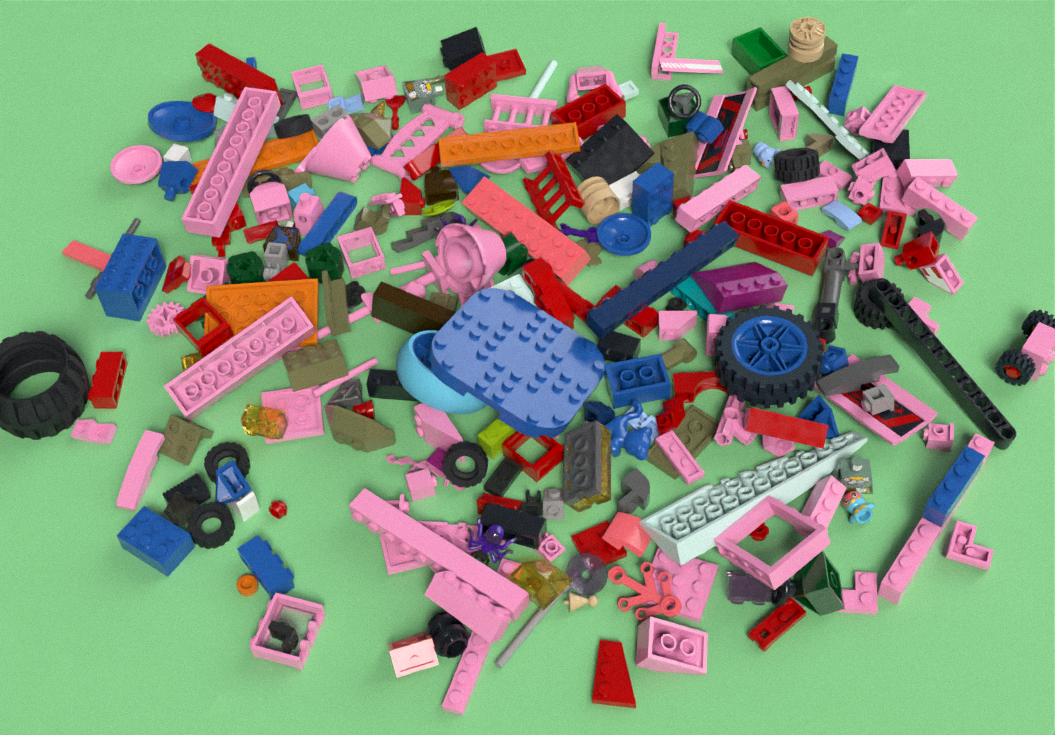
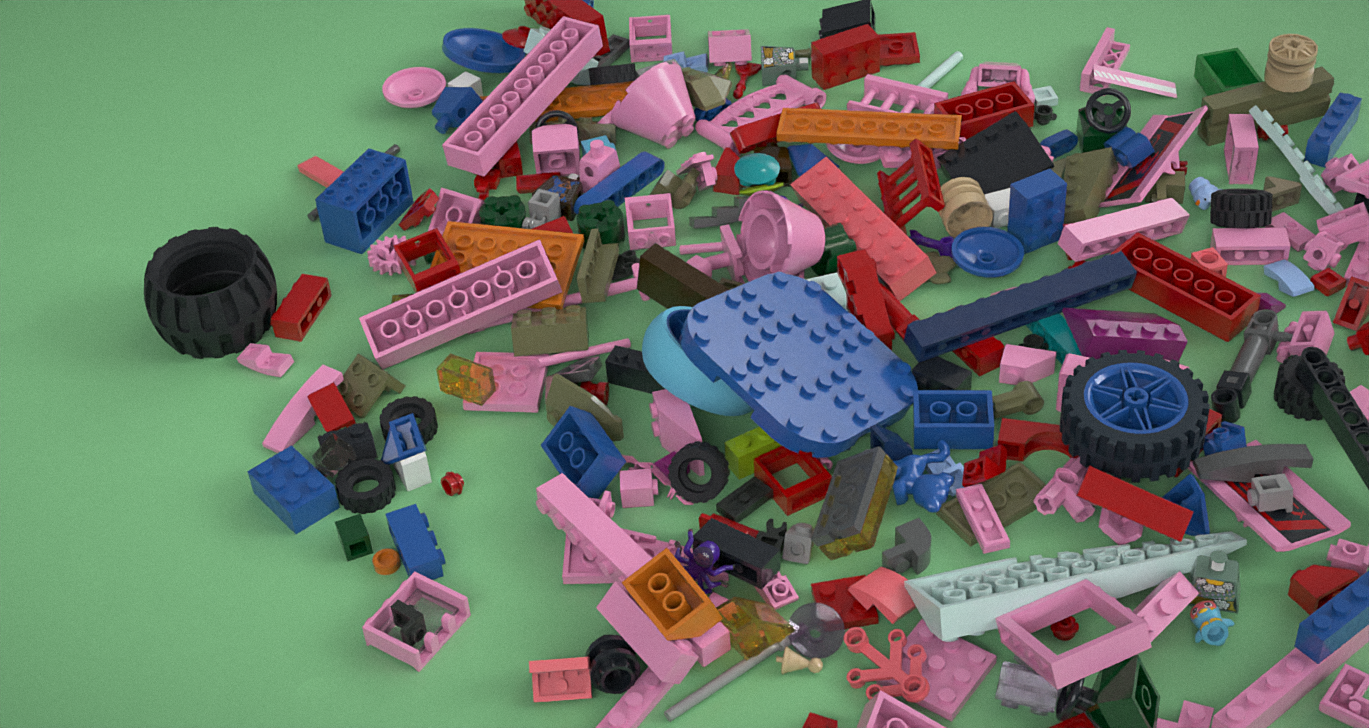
camera: 15 degrees right, 10 degrees down
none -> red panel [307,382,356,433]
none -> dark green brick [335,514,373,562]
none -> blue brick [541,406,626,499]
none -> orange slope [621,548,723,641]
none -> teal dish [734,153,780,186]
none -> pearl dark grey plate [1034,105,1057,125]
none -> blue beam [1040,129,1078,158]
none -> red slope [1288,564,1359,615]

